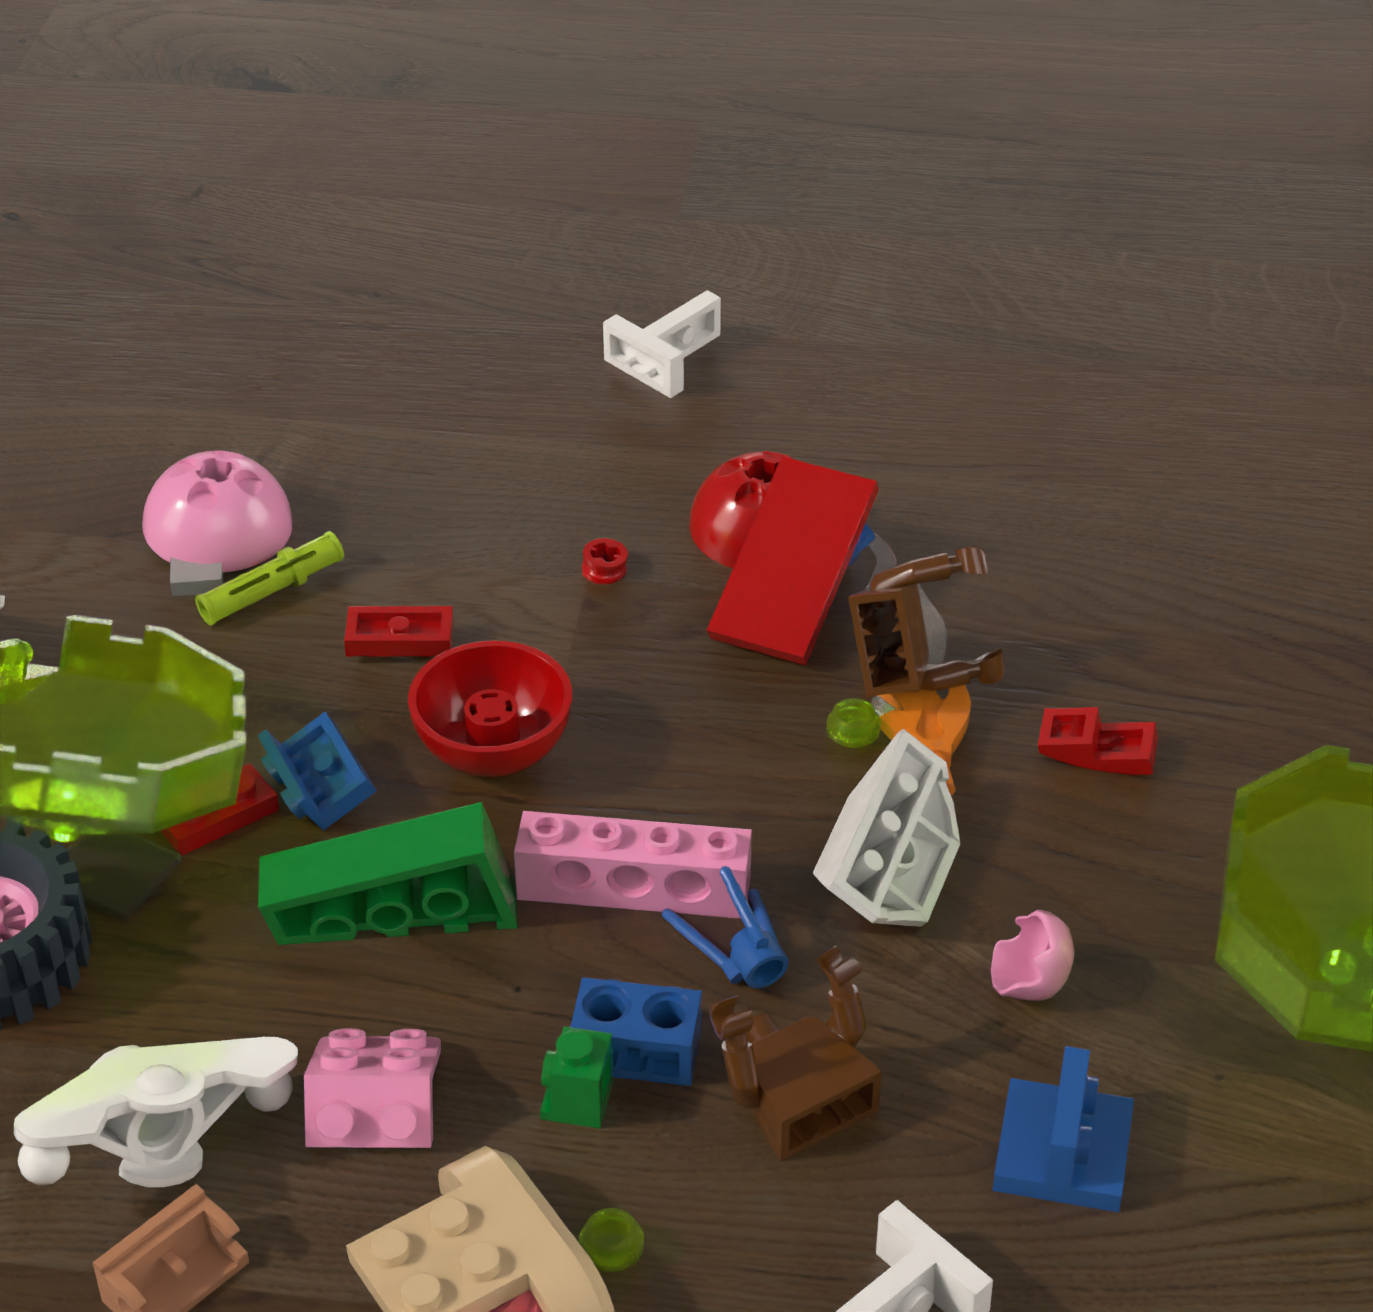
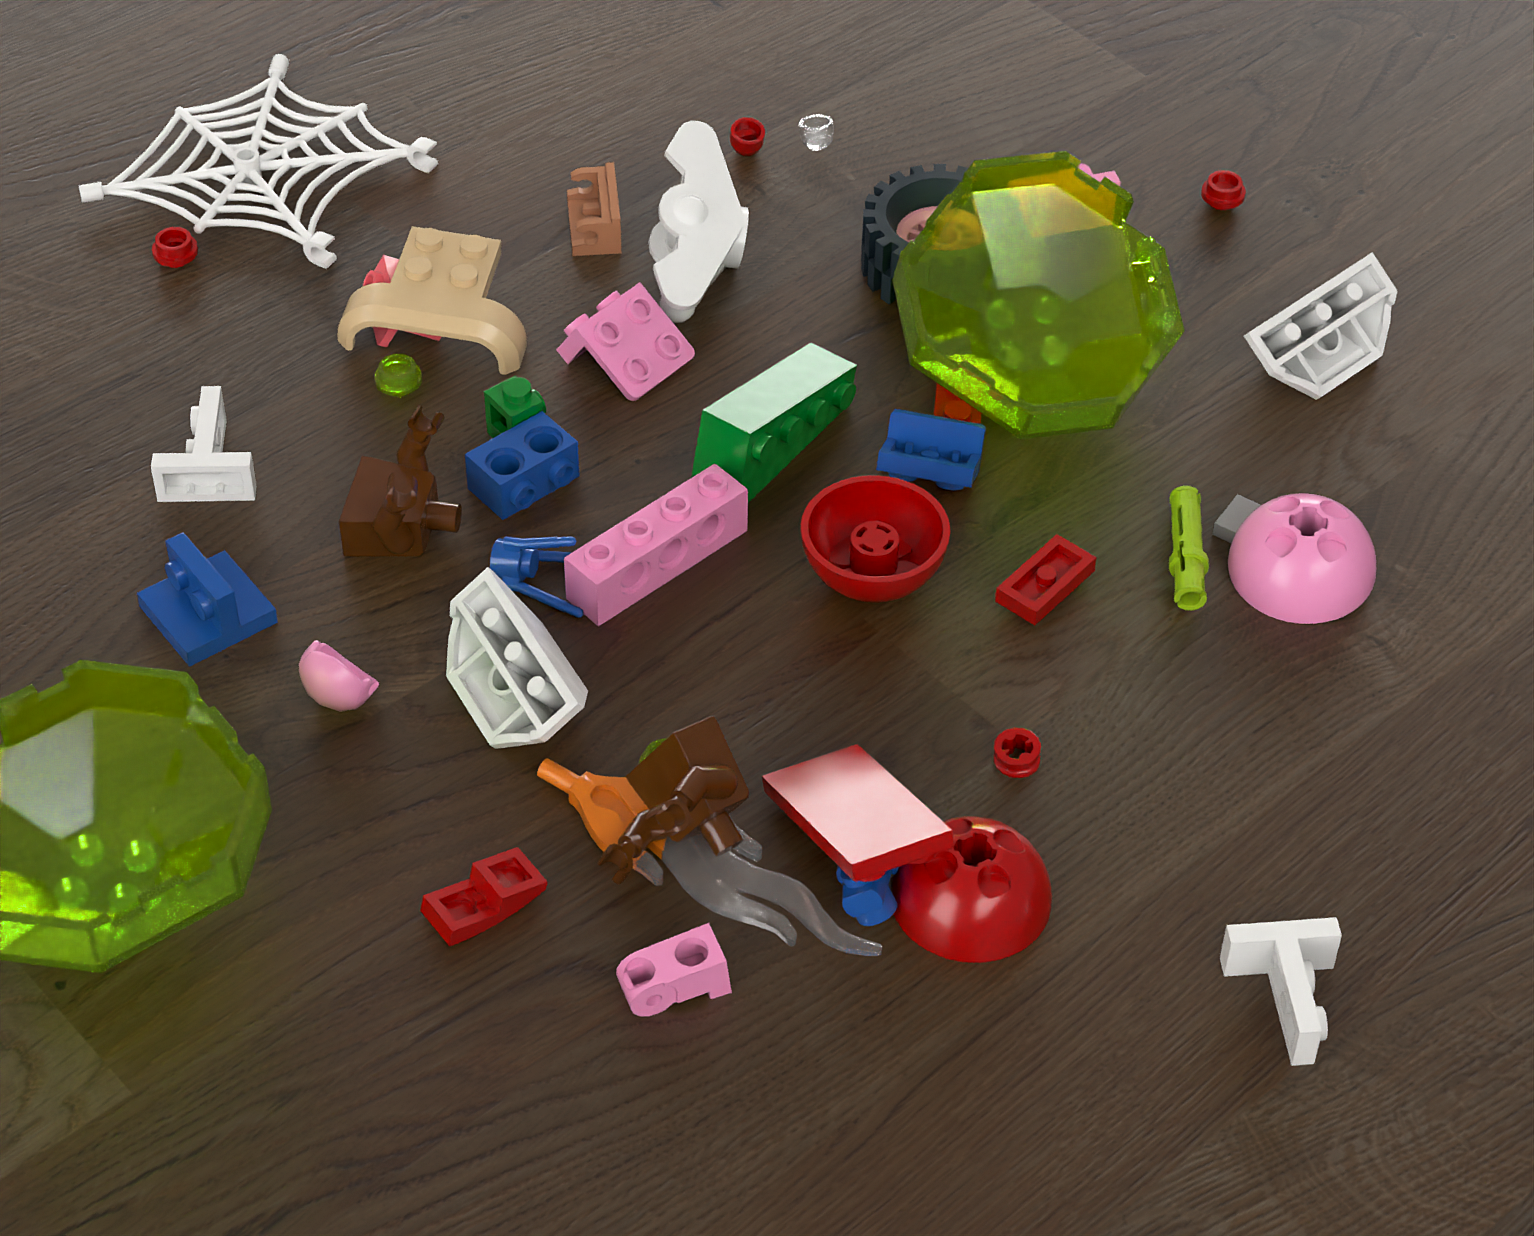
camera: 130 degrees right, 5 degrees up
none -> bright pink leg [616,923,732,1016]

